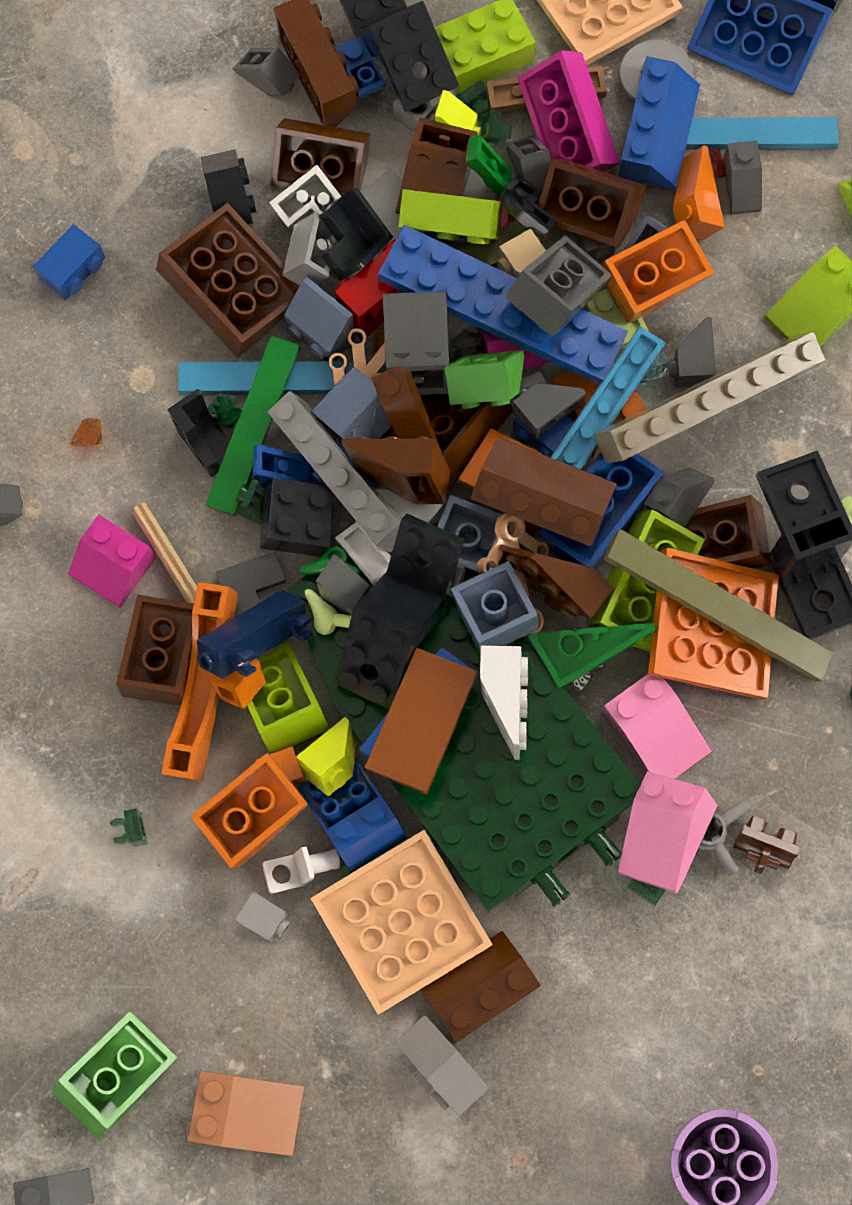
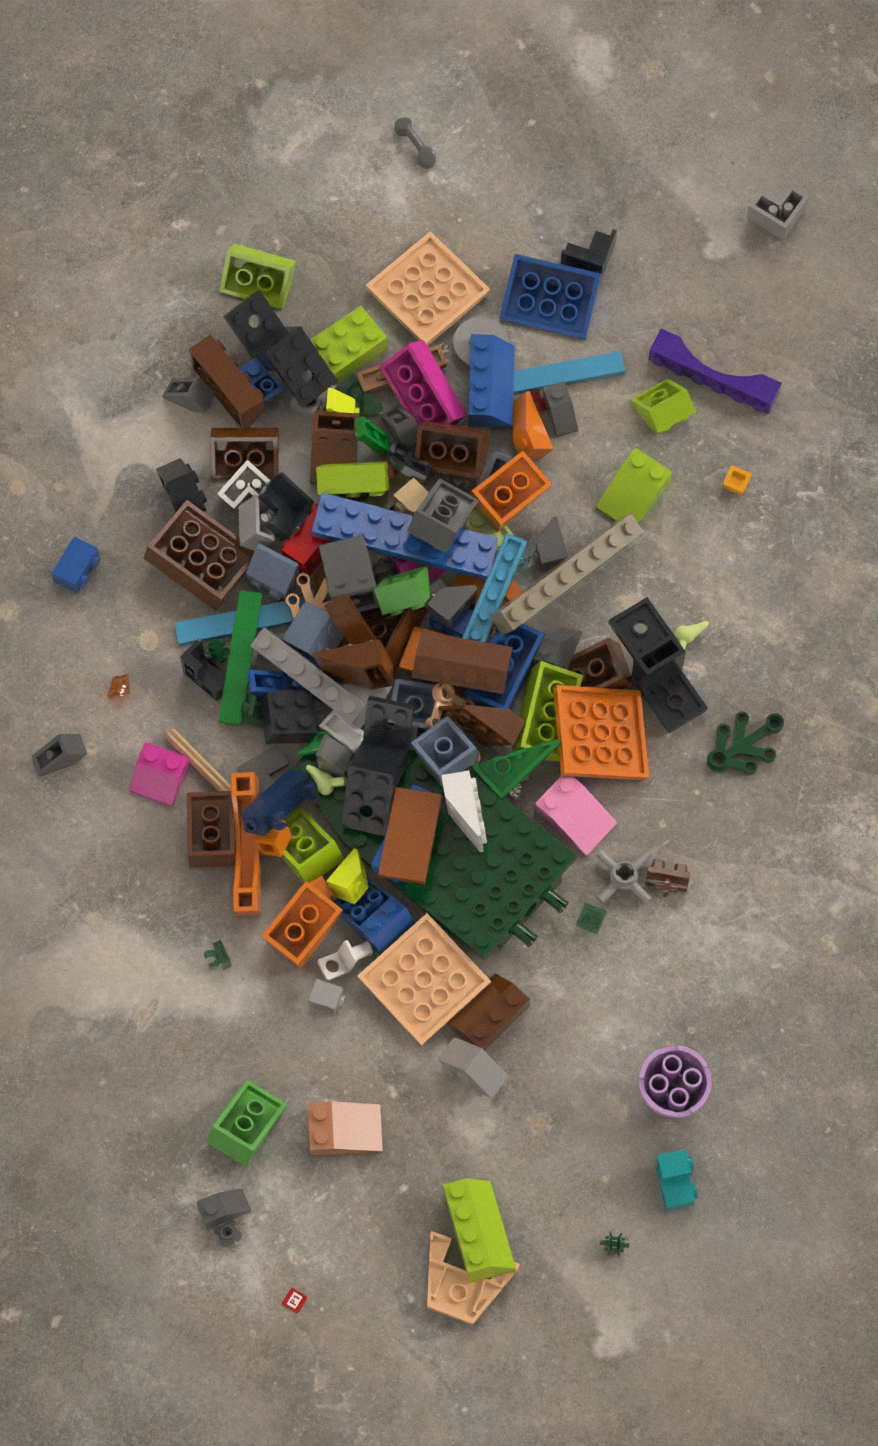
camera: 15 degrees left, 5 degrees down
olive tile [603,529,833,682] -> none
bright pink slope [618,771,718,894] -> none

